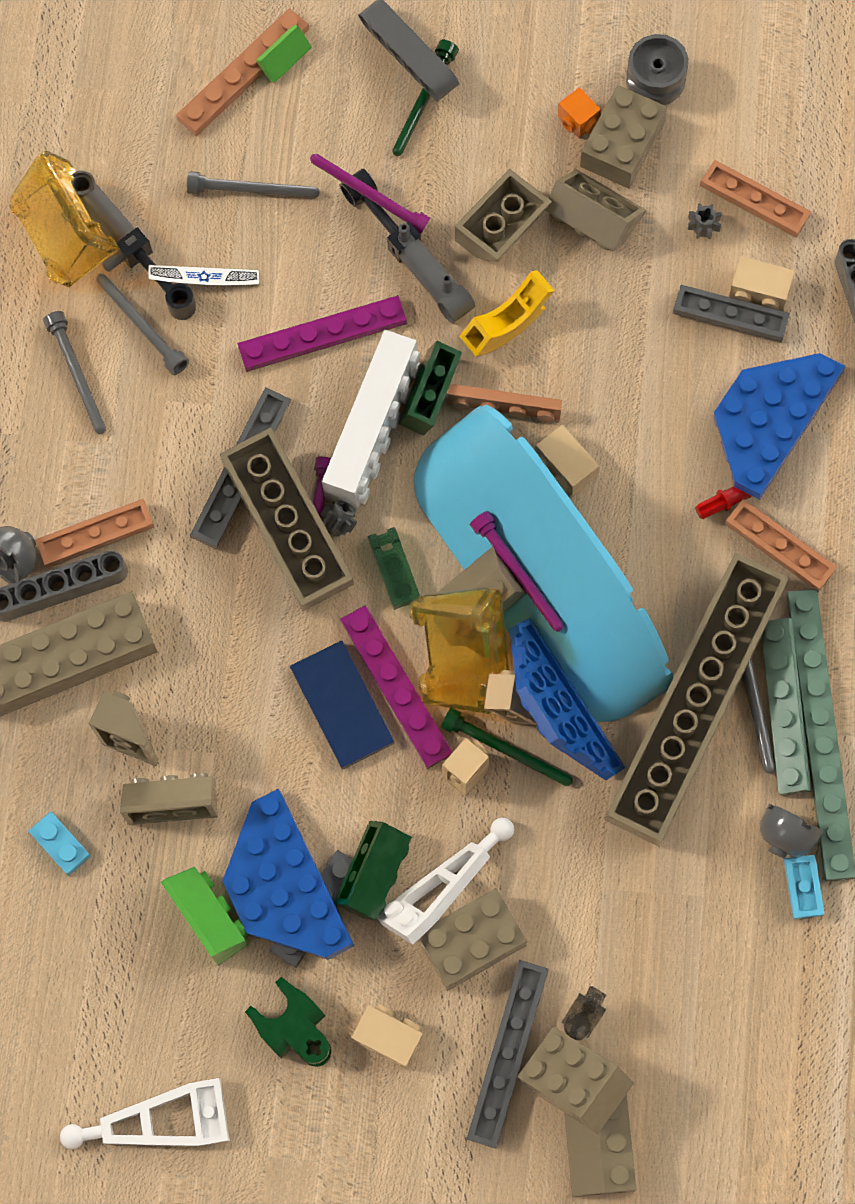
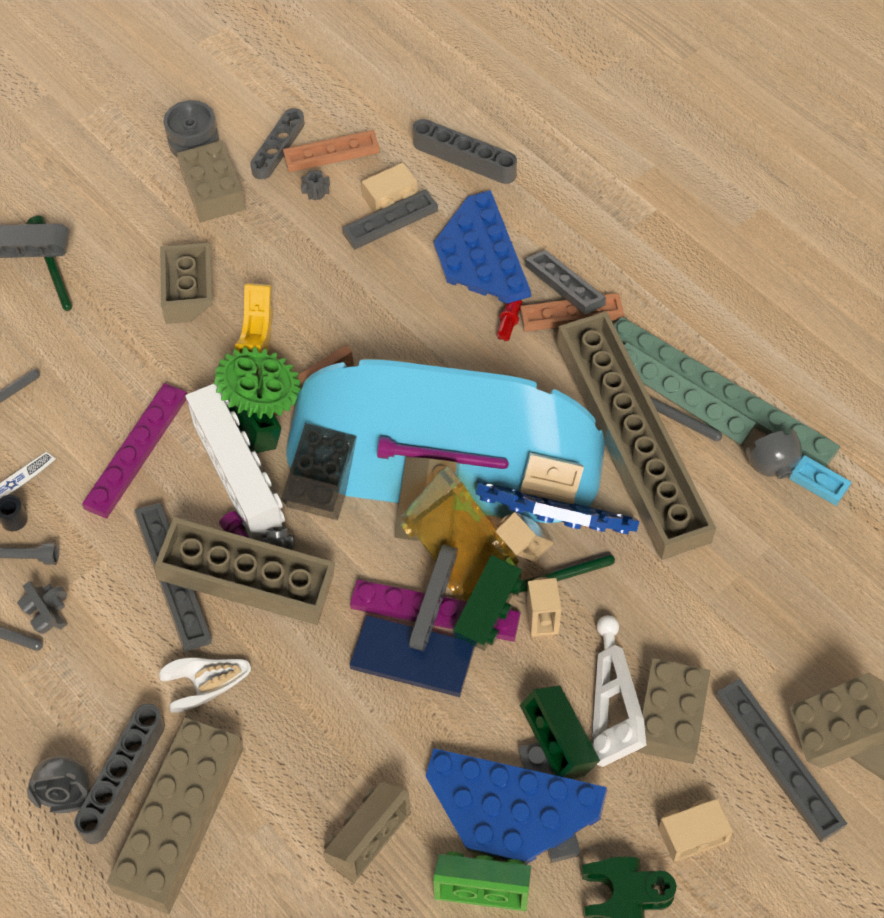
camera: 50 degrees left, 15 degrees down
nougat plate [35,498,154,568] -> none
dark tan slope [89,691,158,766] -> none
magenta piece [310,154,431,235] -> none
dark grey piece [339,168,476,323] -> none
clear green plate [367,527,421,610] -> none
dark tan slope [546,169,646,251] -> none
orange brick [558,87,601,138] -> none
clear smoke hips [561,986,606,1040] -> none
none -> dark grey hips [17,581,67,634]
none -> white animal [159,658,251,713]
none -> bright green gear [214,347,301,419]
none -> dark grey beam [250,108,305,180]
none -> clear smoke slope [281,423,357,520]
none -> dark grey beam [409,544,458,652]
none -> dark green brick [453,555,525,651]
none -> tan plate [520,452,584,504]
none -> dark grey plate [525,250,606,315]

